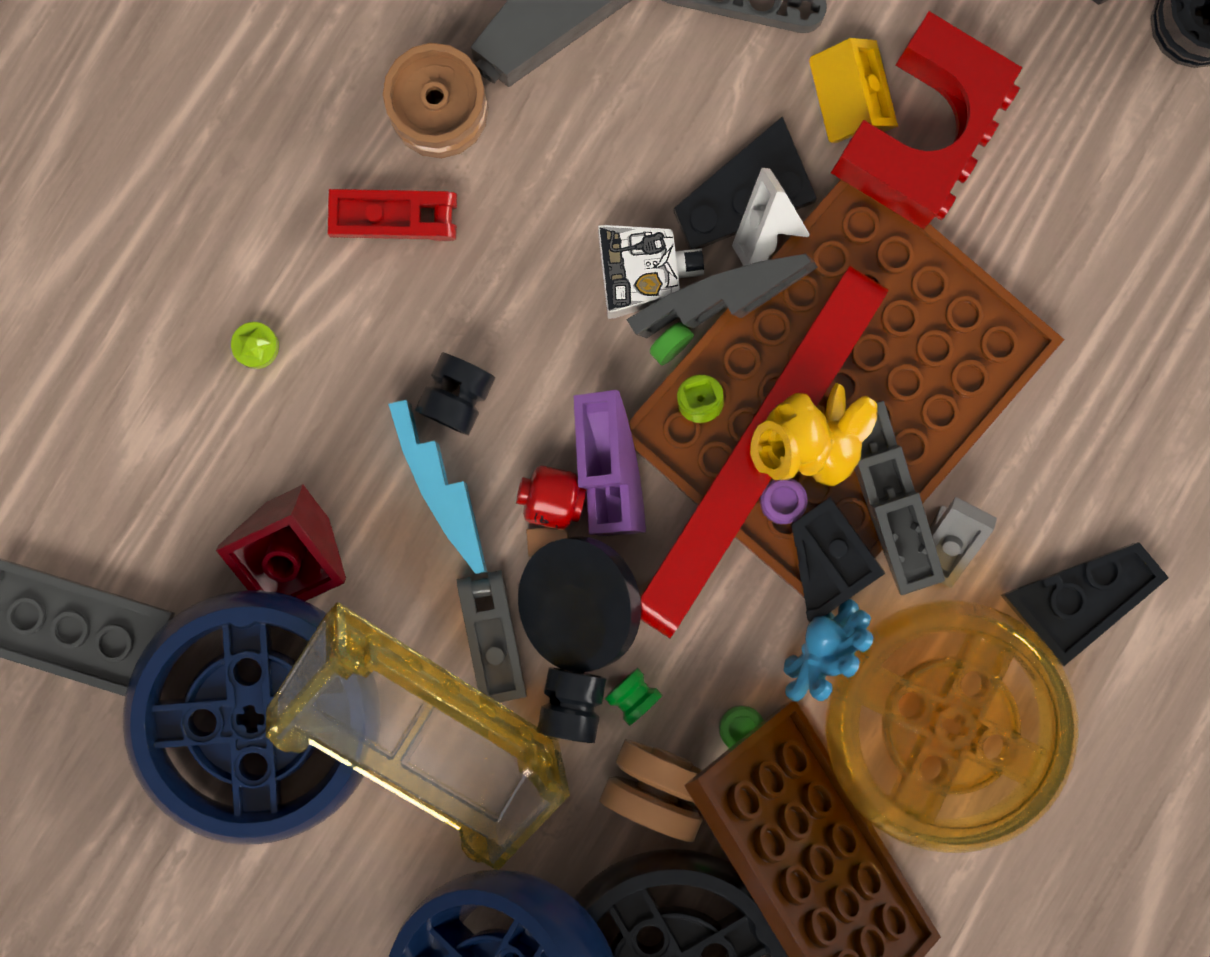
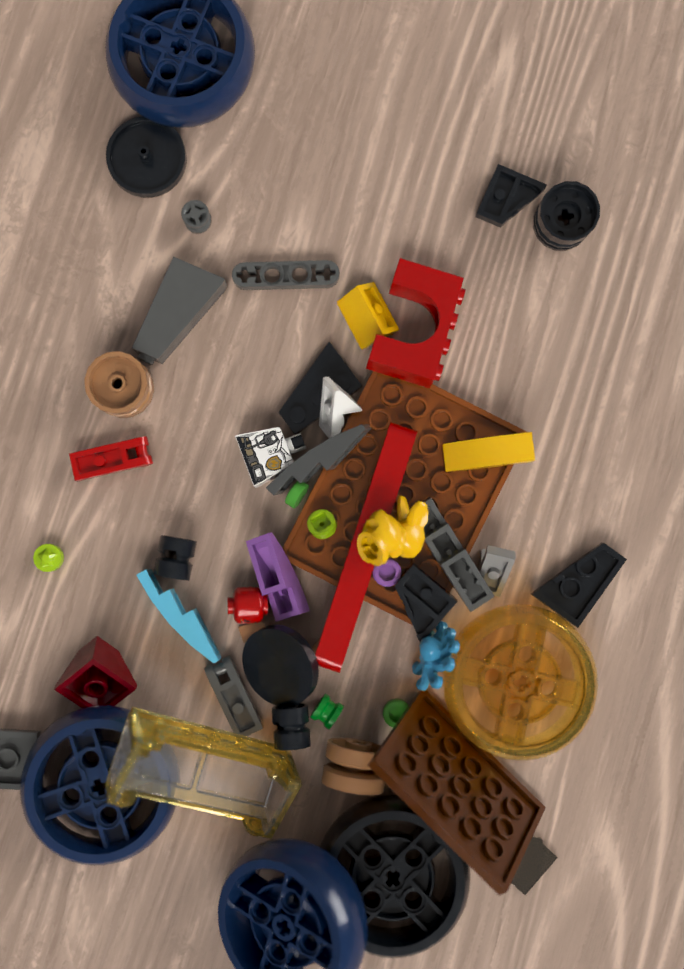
camera: 15 degrees left, 0 degrees up
none -> yellow slope [442,432,535,472]

